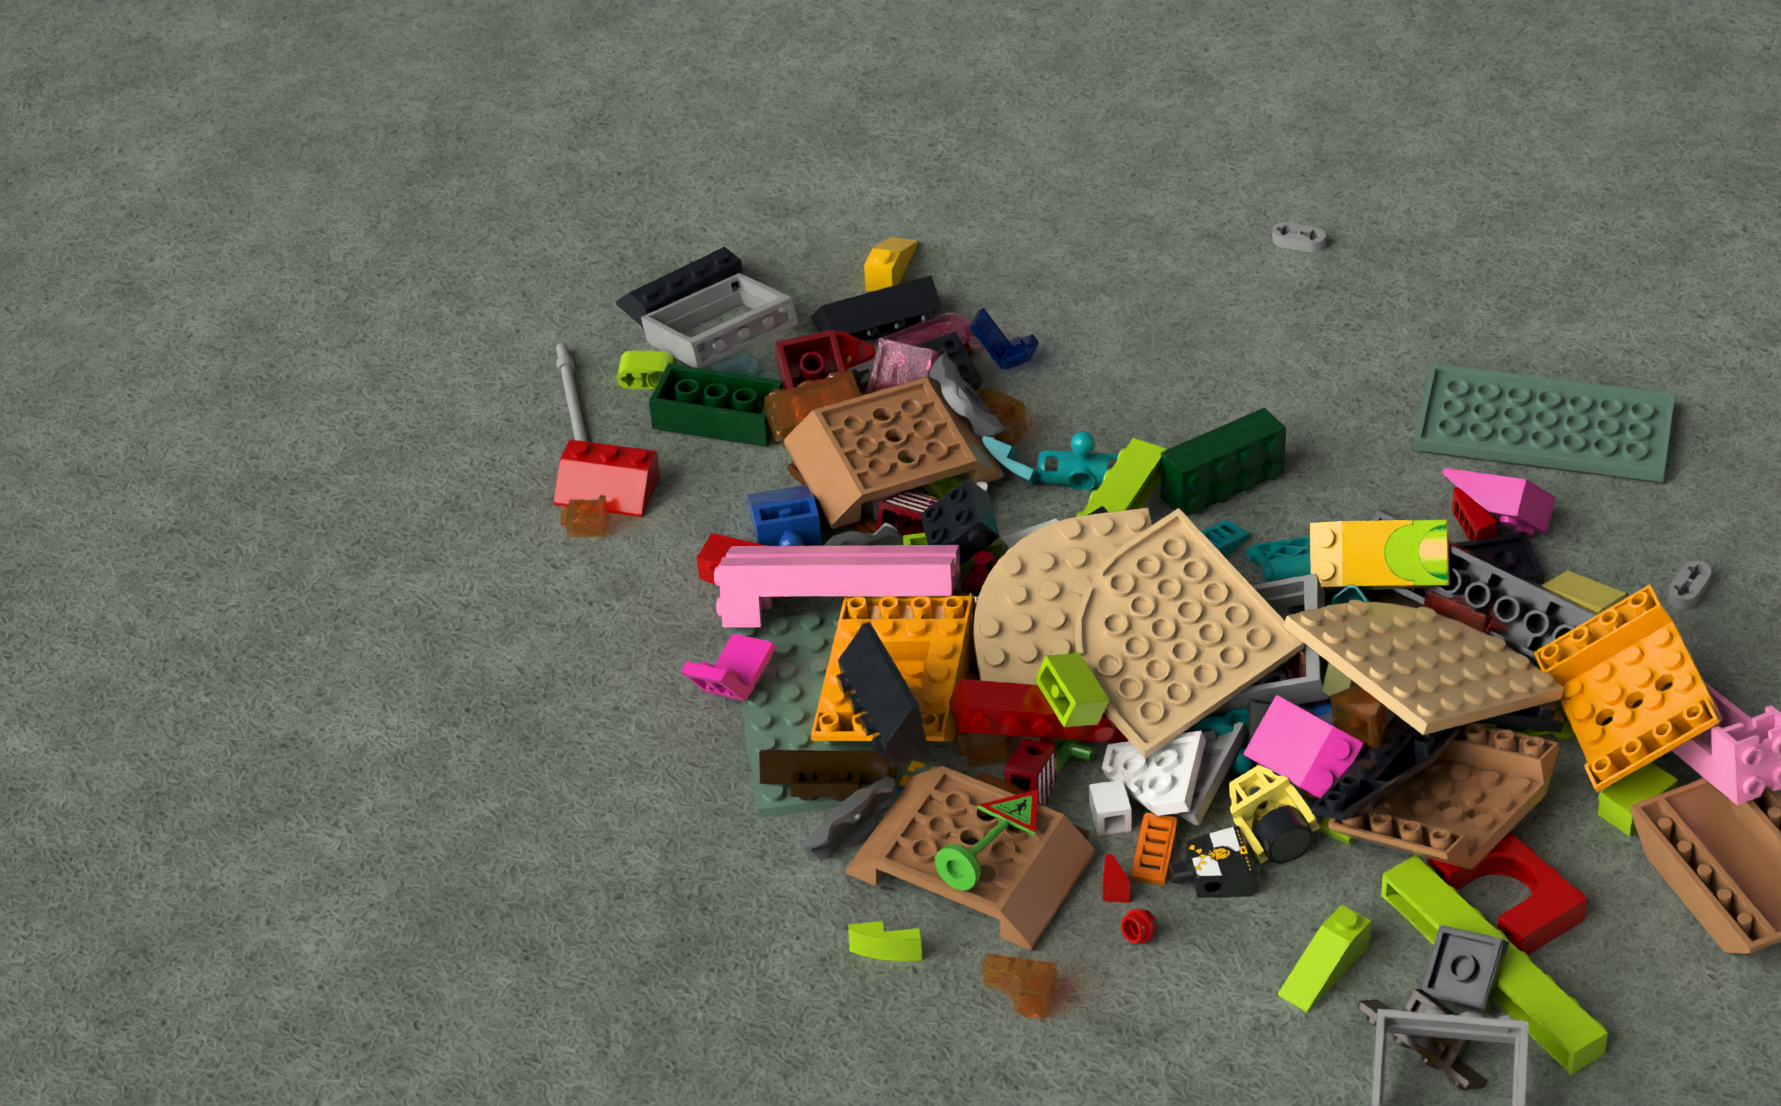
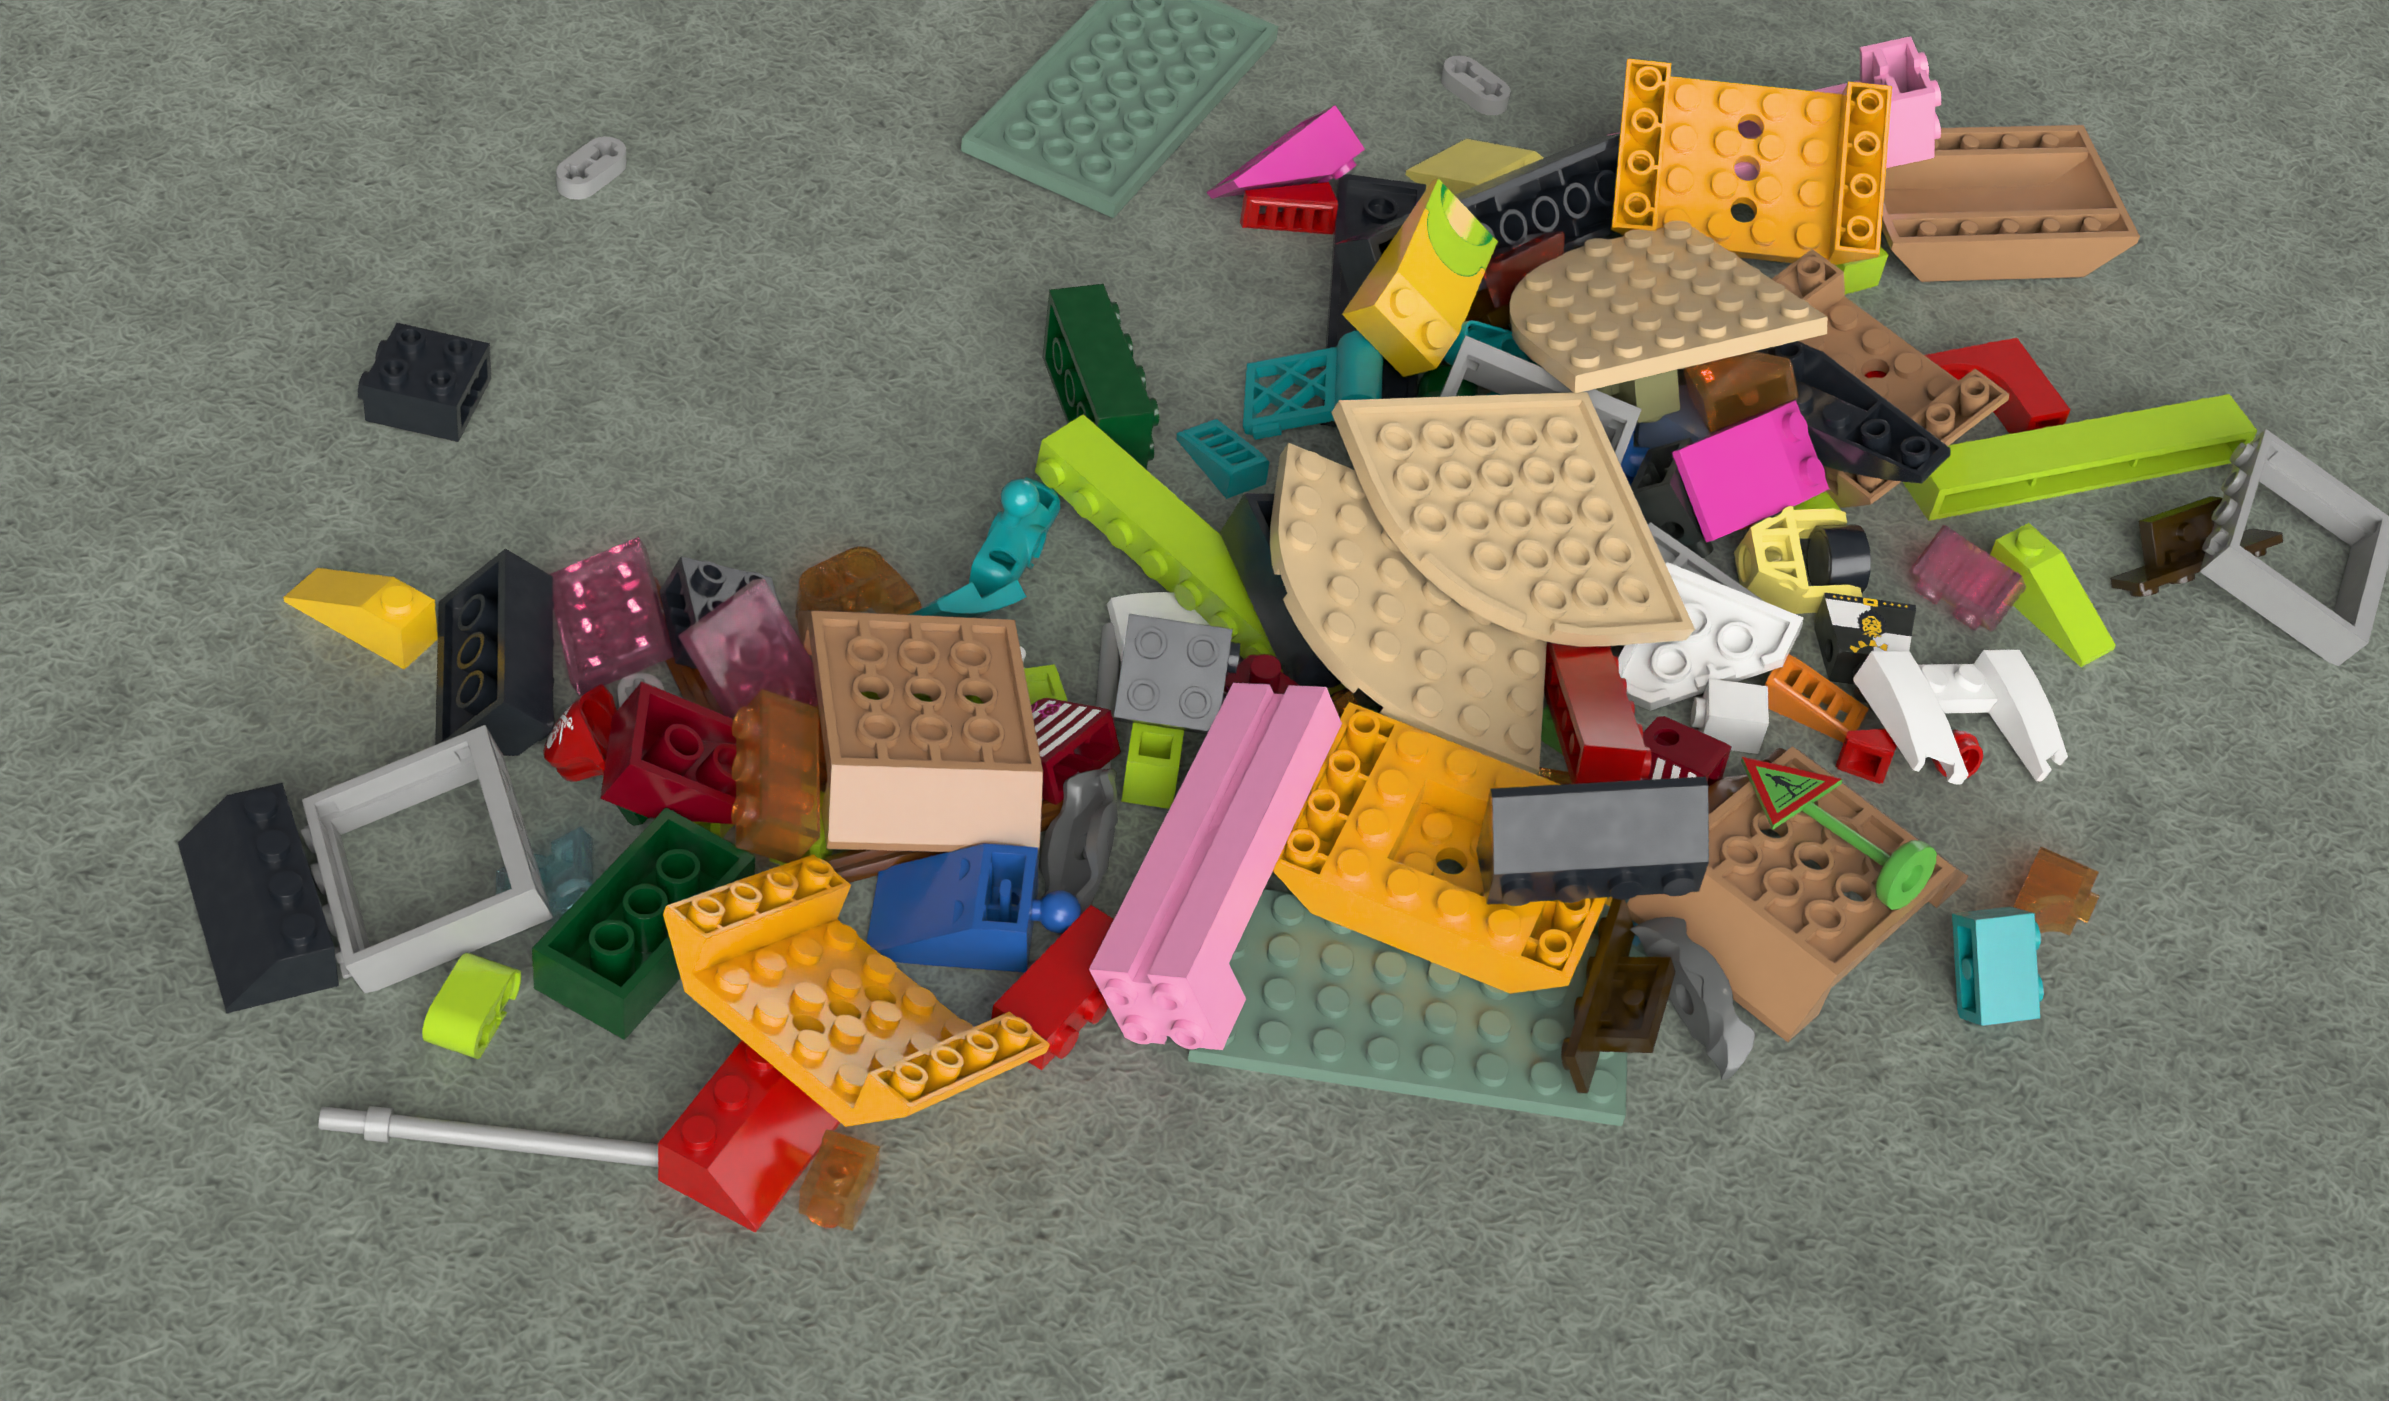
camera: 85 degrees left, 5 degrees up
dark pink bracket [681,634,776,702] -> none
lime slope [848,921,922,961] -> none
dark grey piece [929,351,1007,437] -> none
clear blue bracket [970,308,1039,370] -> none
lime brick [1034,653,1110,727] -> none
tile [1421,925,1509,1012] -> none
none -> black brick [358,323,491,442]
none -> light orange slope [663,854,1050,1127]
none -> white wedge [1853,650,2068,784]
none -> clear pink brick [1909,525,2026,632]
none -> brick [1952,907,2044,1026]

